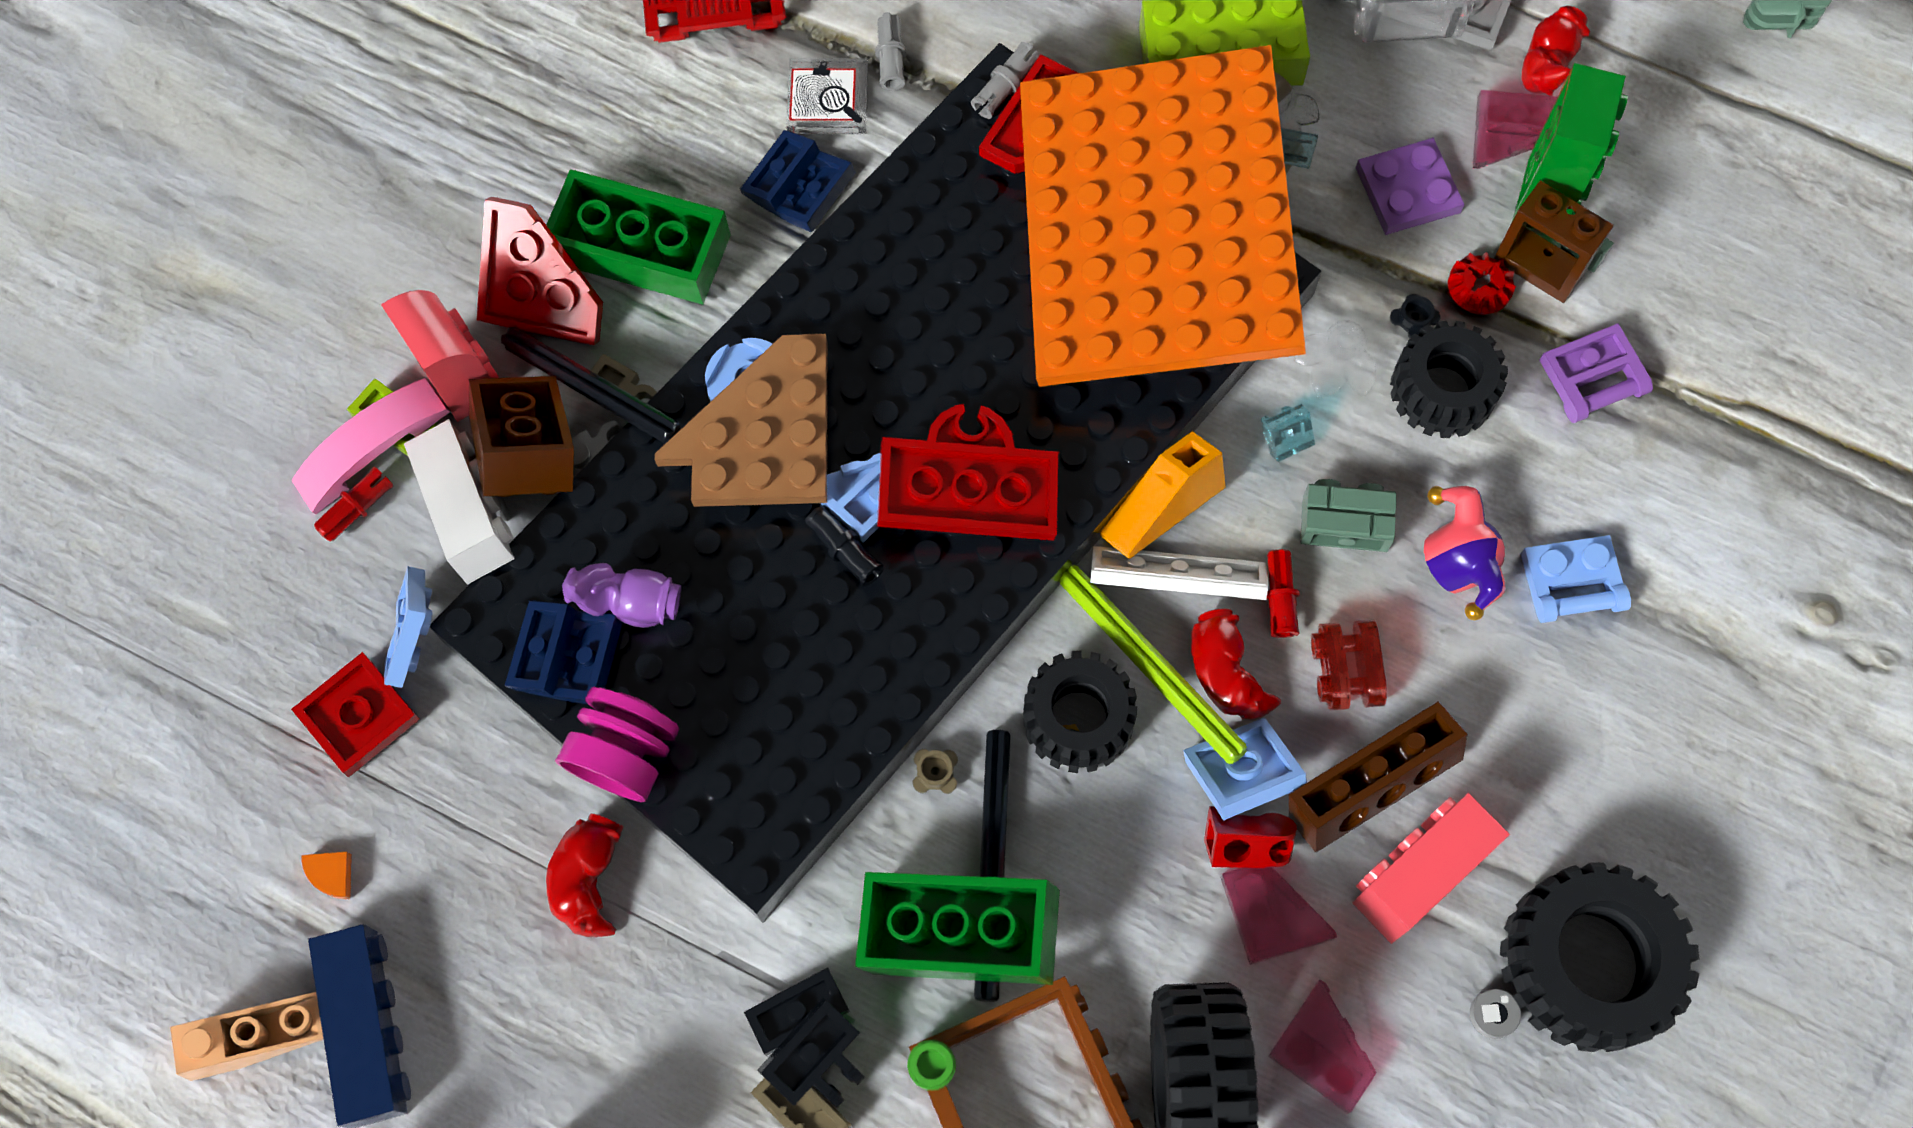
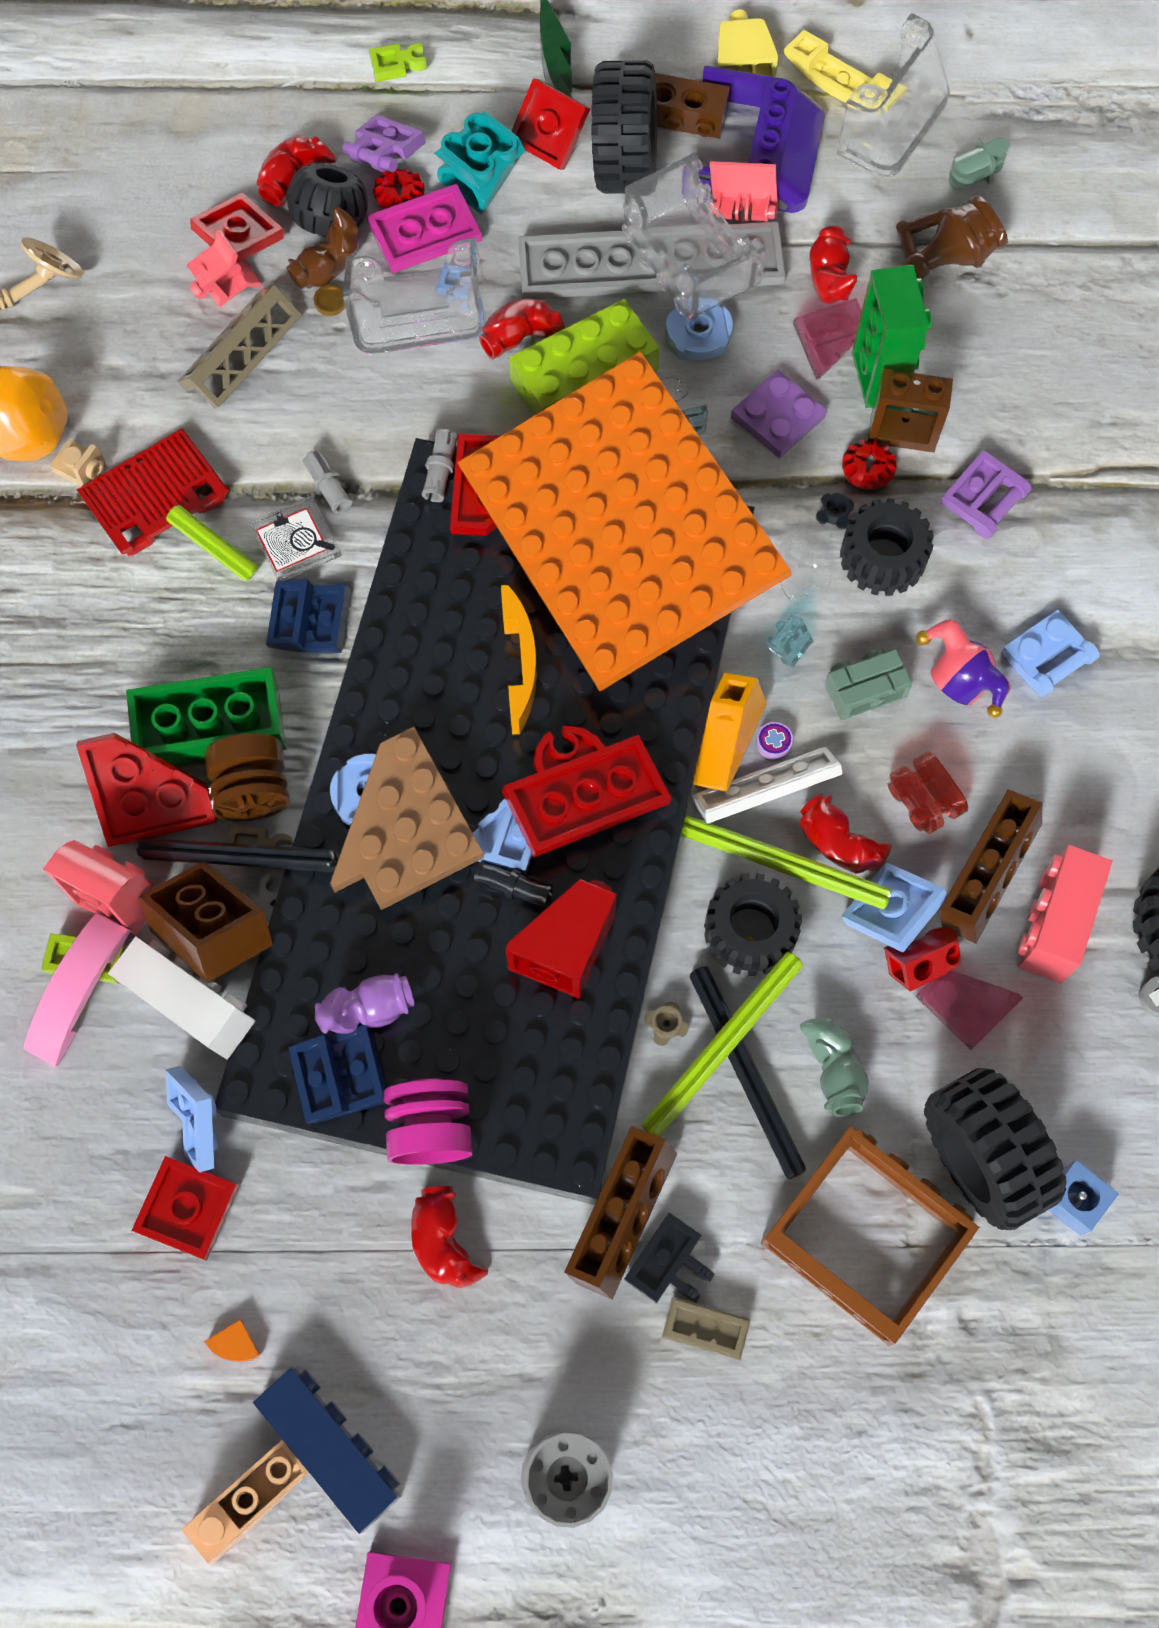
camera: 30 degrees left, 0 degrees up
red axle [314,467,394,542] -> none
black hinge [757,998,865,1108] -> none
green brick [855,872,1060,985] -> none
bright green tile [907,1040,956,1091] -> none
red axle [1266,549,1300,638] -> none
clear pink wing [1268,979,1377,1114] -> none
none -> lime axle [166,505,258,581]
none -> reddish brown wheel [204,734,290,822]
none -> light orange slope [501,585,537,735]
none -> red slope [506,879,617,999]
none -> reddish brown brick [564,1126,677,1300]
none -> lime axle [642,952,803,1137]
none -> light blue plate [666,296,733,360]
none -> tile [756,722,793,760]
none -> sand green animal [800,1018,869,1117]
none -> reddish brown piece [896,194,1008,279]

